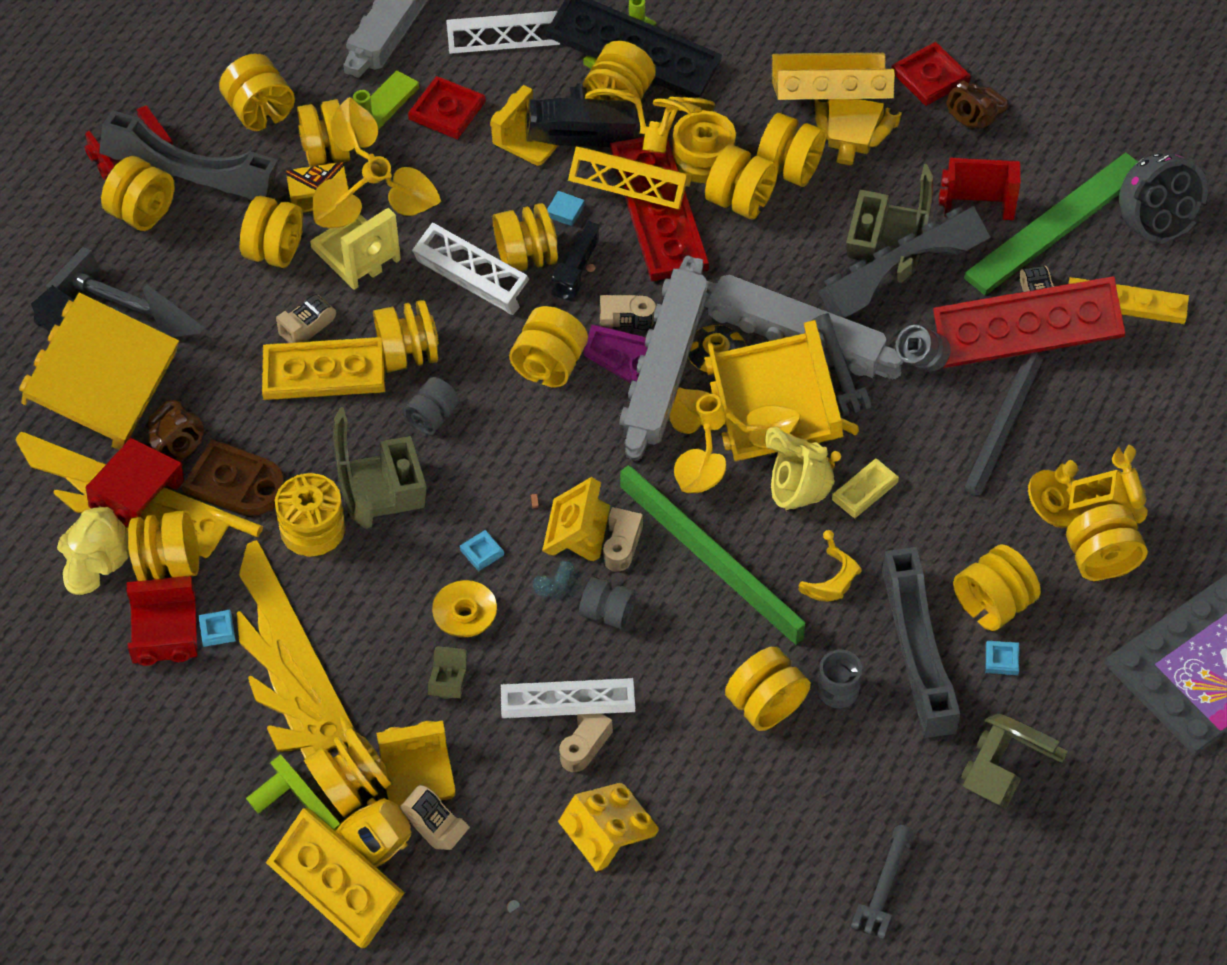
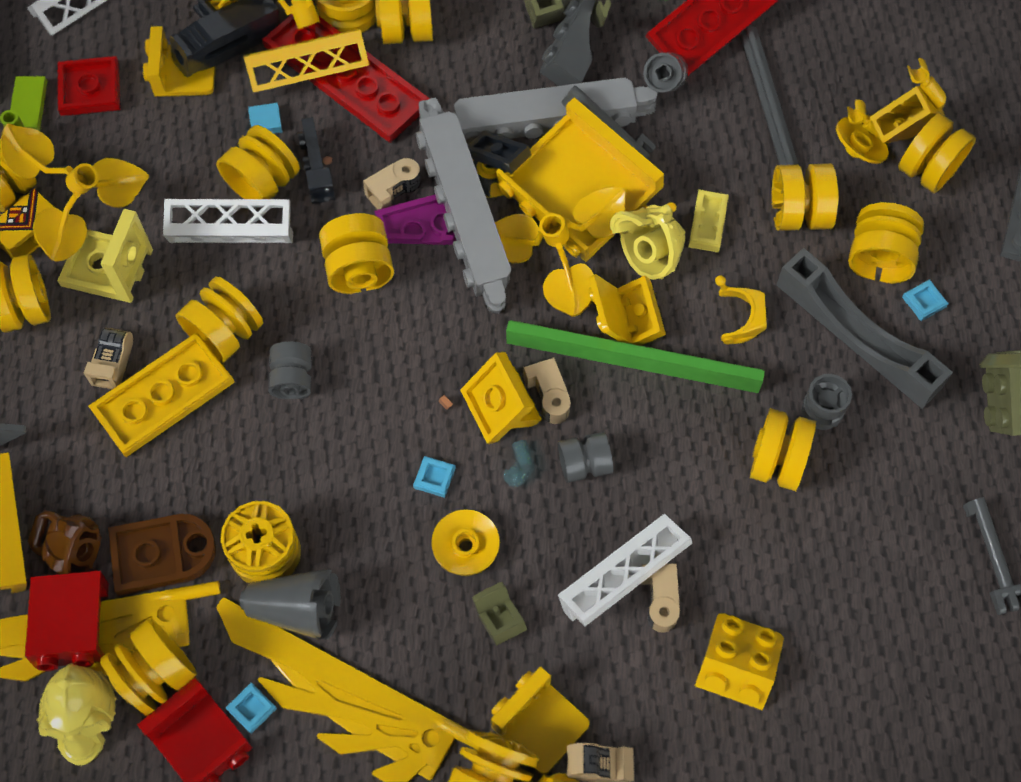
camera: 35 degrees left, 10 degrees up
olive piece [333,407,427,530] -> none
none -> dark grey cone [240,569,341,640]
none -> black plate [467,130,531,174]
none -> yellow bracket [589,274,666,346]
none -> yellow wheel [772,163,839,231]

